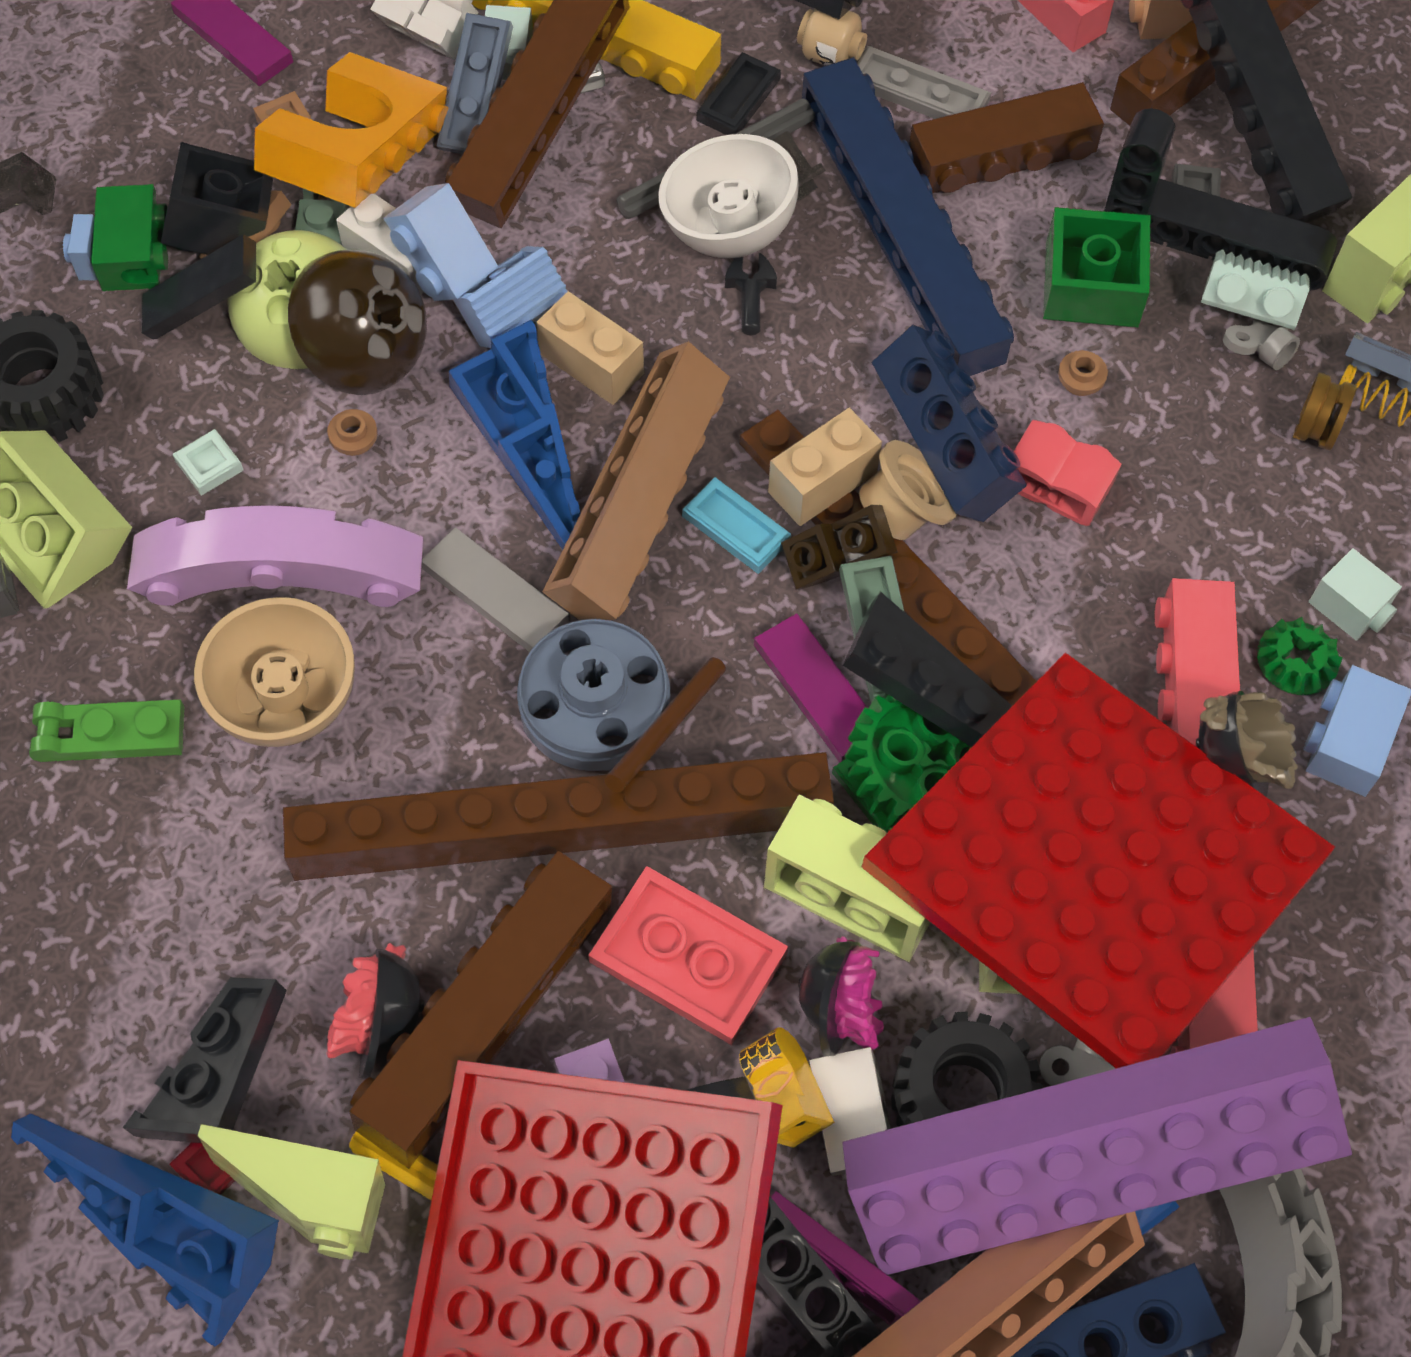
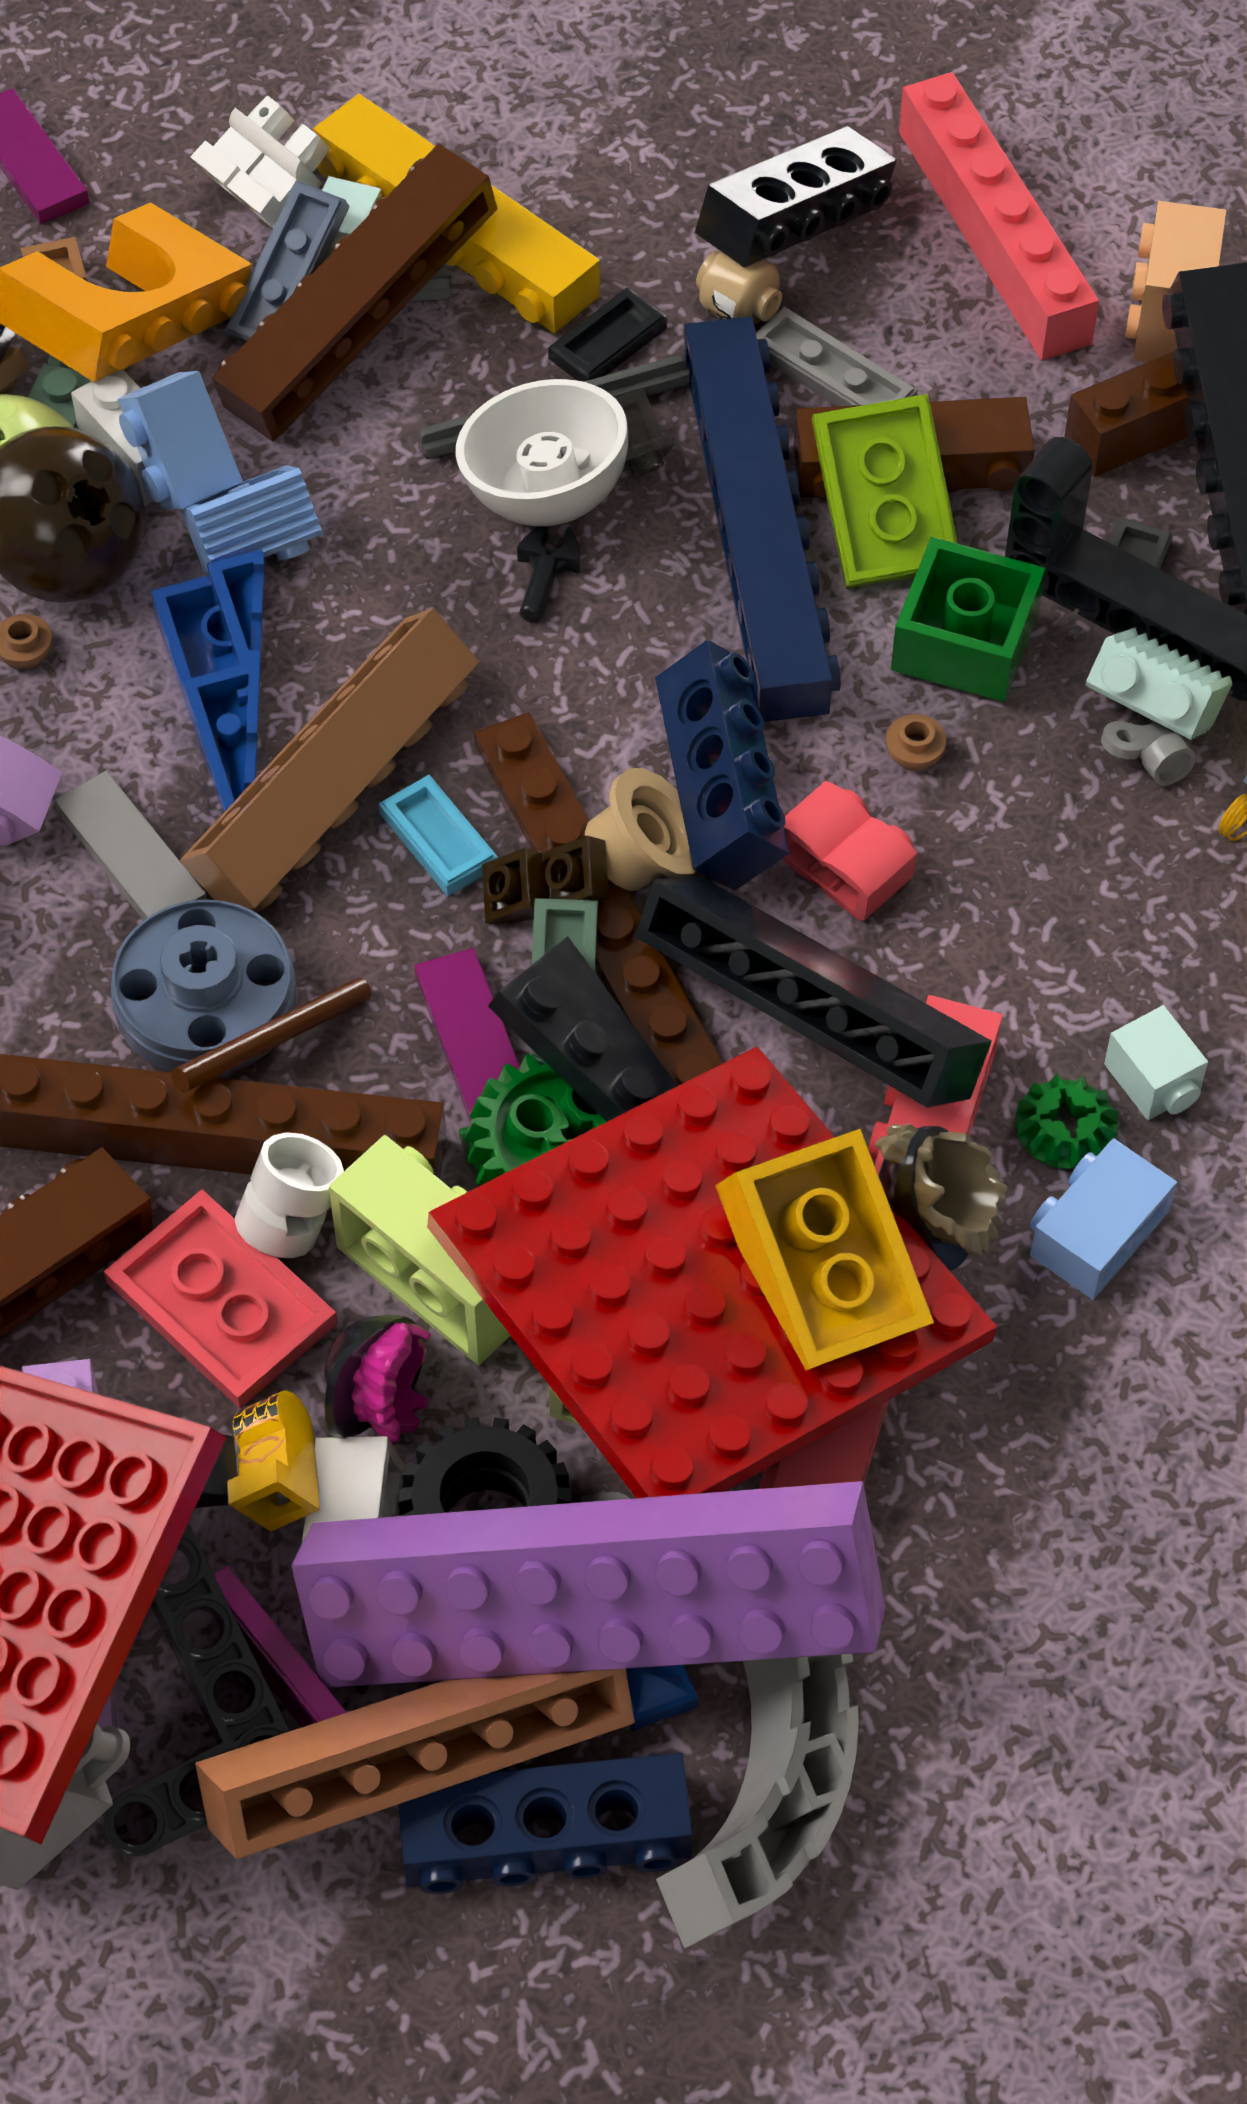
camera: 15 degrees right, 5 degrees down
tan brick [536,291,644,405] -> none
tan brick [768,407,882,526] -> none
pearl gold wheel [1293,372,1357,451] -> none
none -> white wheel [234,1132,344,1258]
none -> black brick [635,875,992,1108]
none -> yellow slope [715,1129,934,1370]
none -> lime tile [811,394,958,589]

